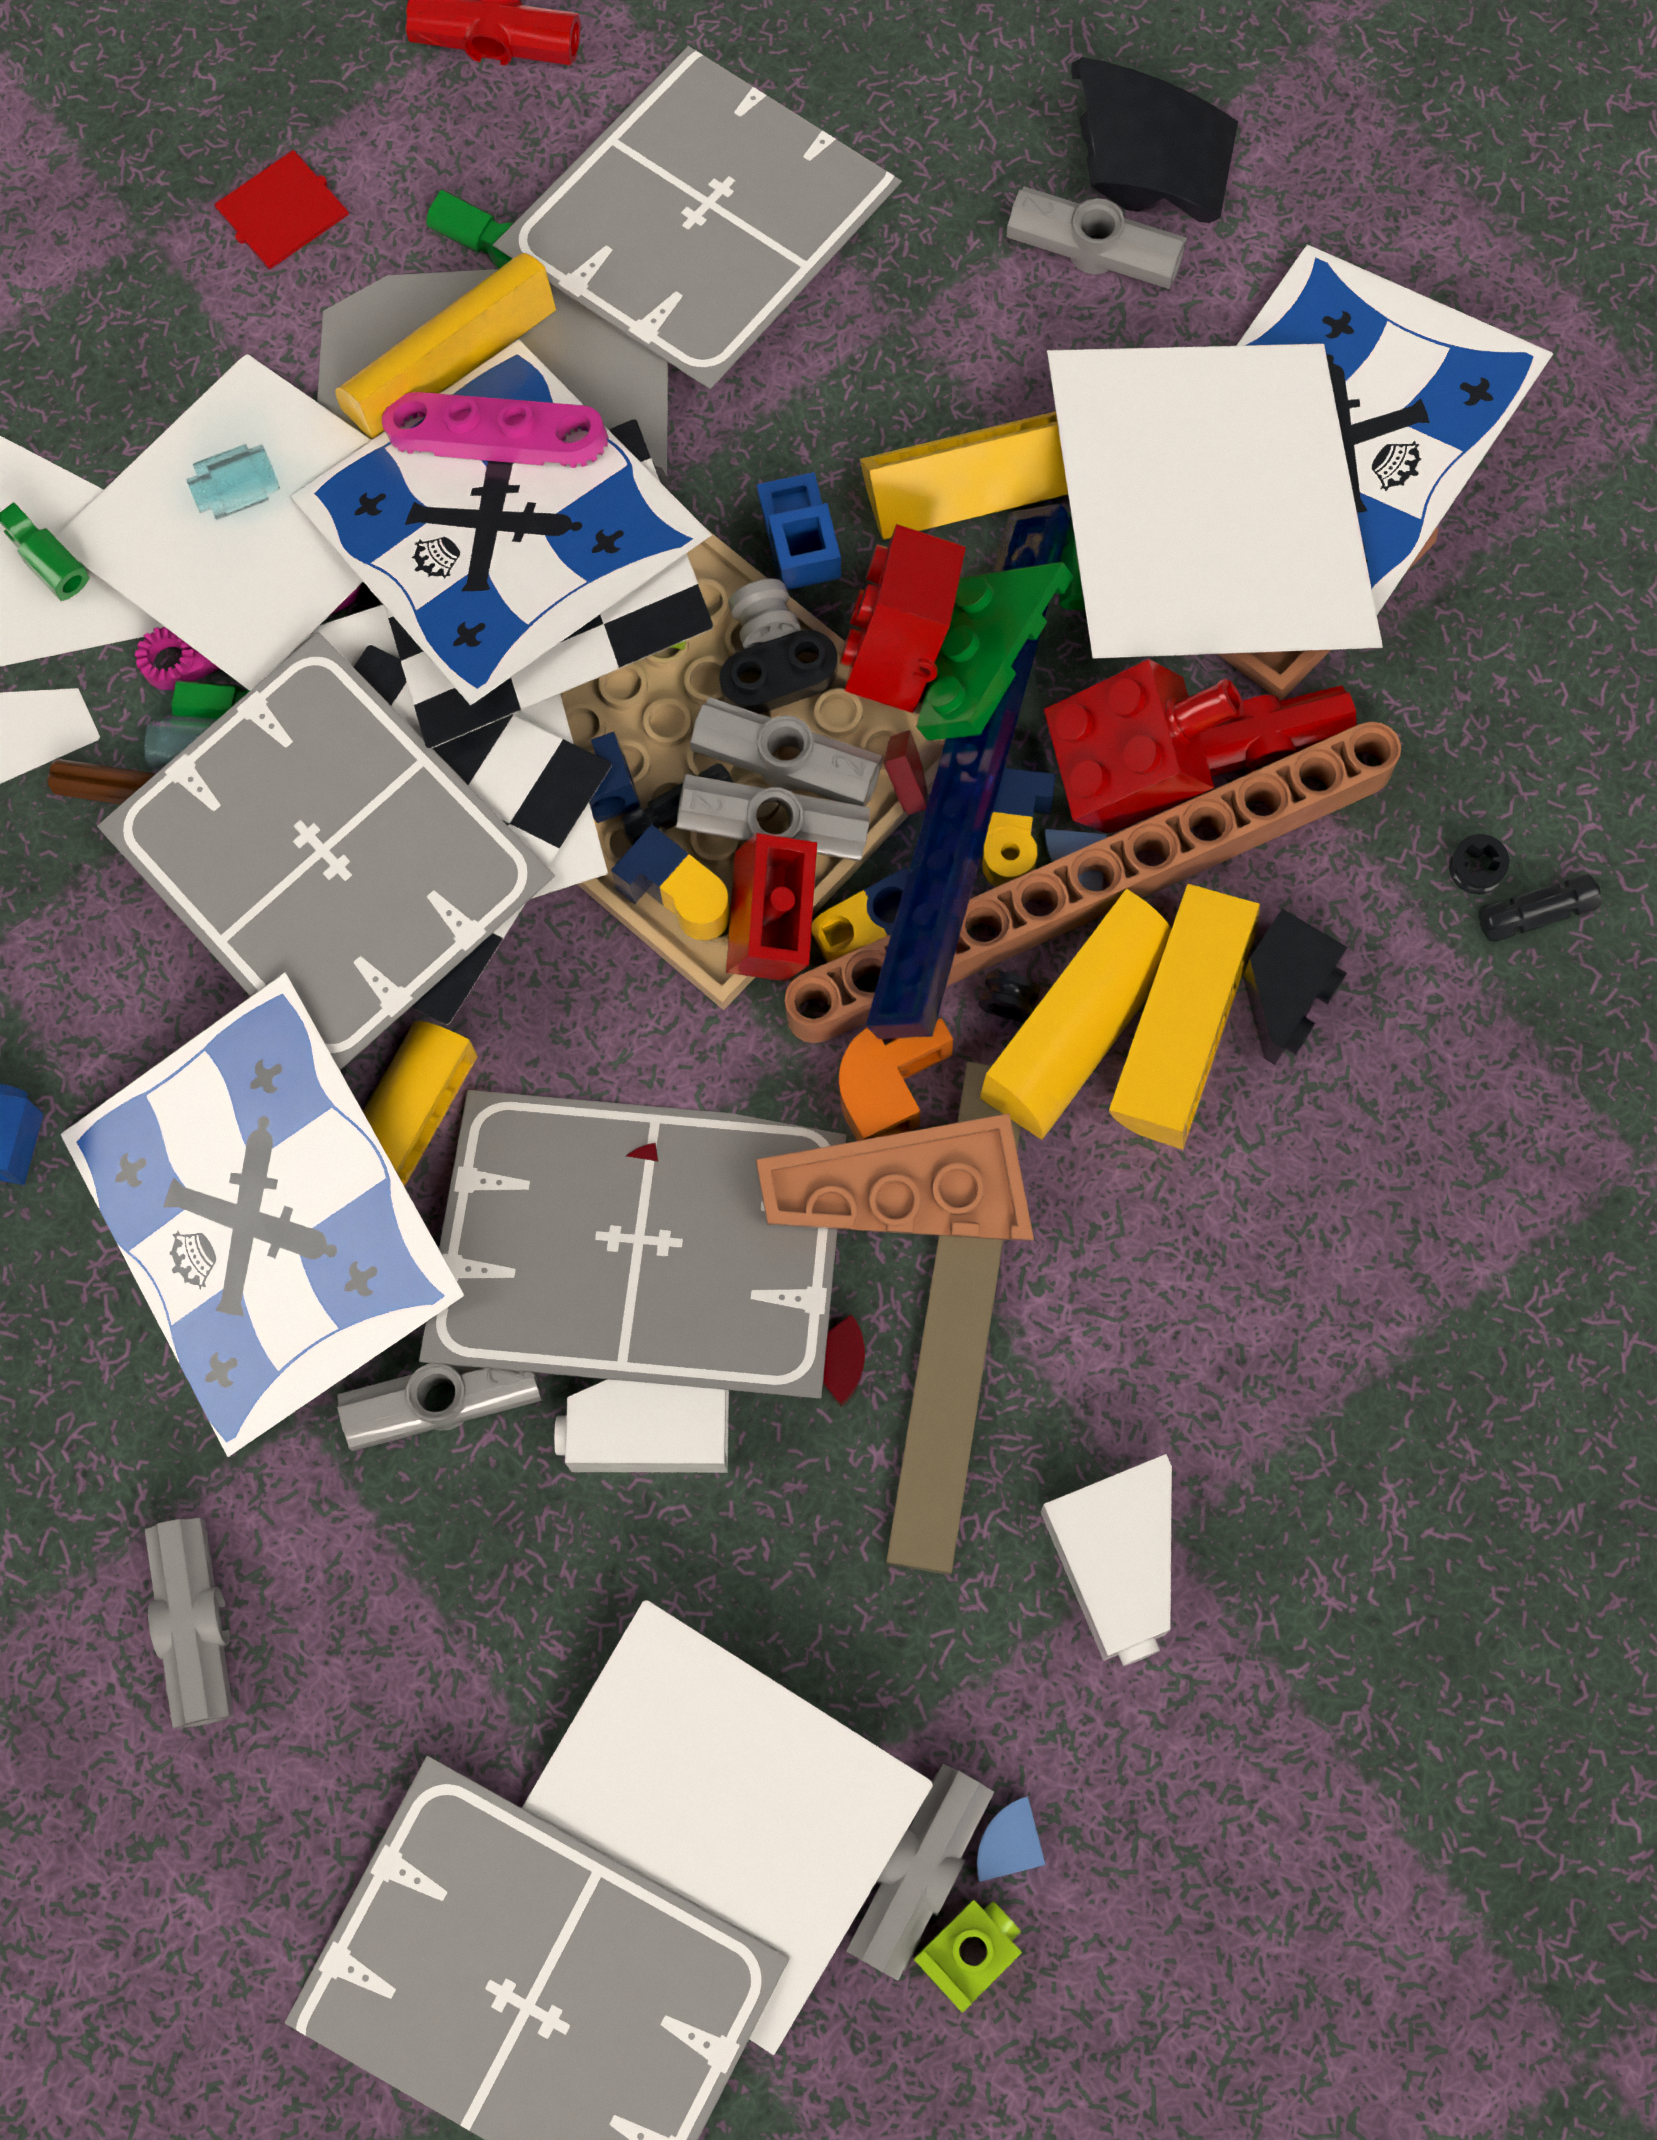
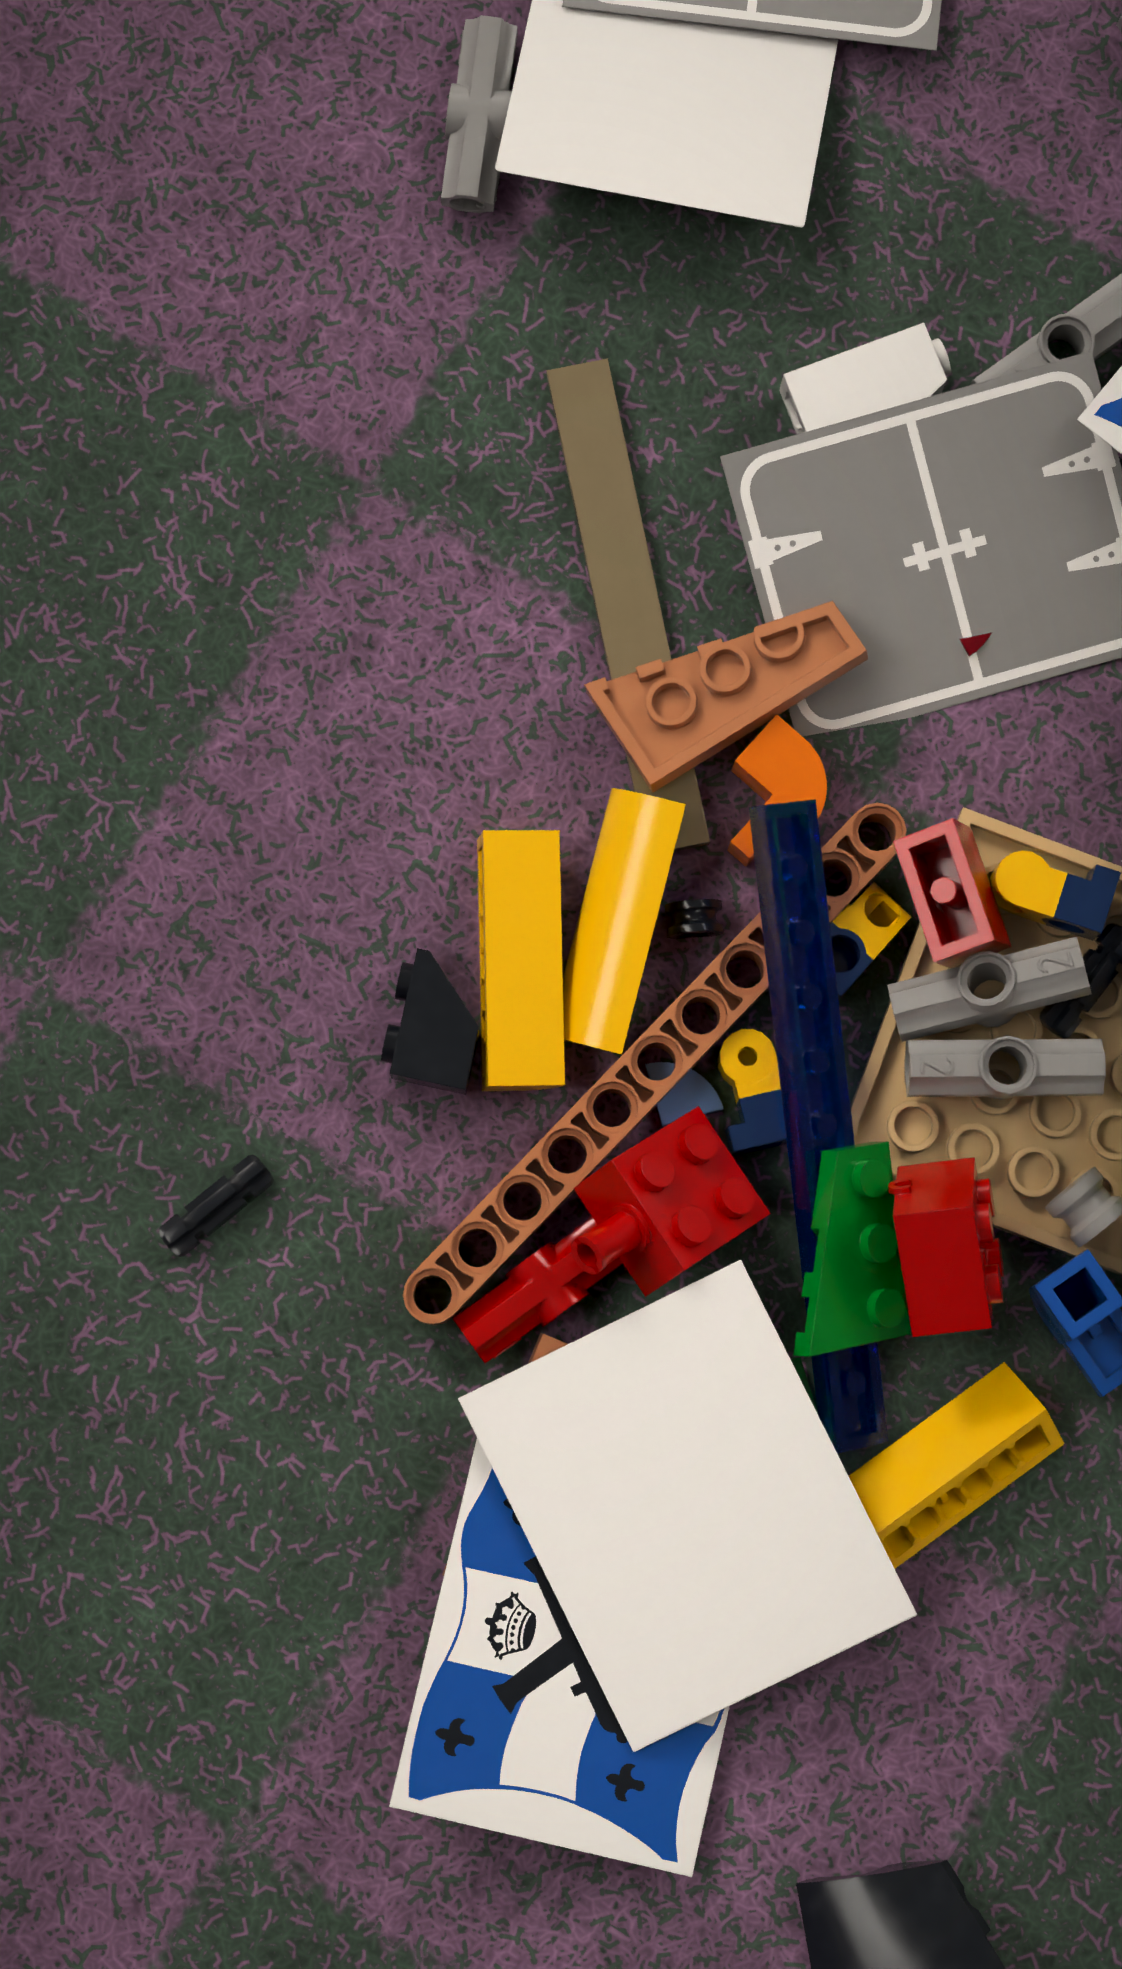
camera: 150 degrees right, 10 degrees up
black plate [719,630,838,714] -> none
dark red tile [823,1314,865,1407] -> none
dark red tile [884,730,928,815] -> none
lime brick [913,1900,1022,2013] -> none
medium blue tile [977,1796,1046,1882] -> none
light grey piece [1007,186,1187,289] -> none
white slope [1041,1454,1172,1666] -> none
black bush [1449,834,1510,895] -> none

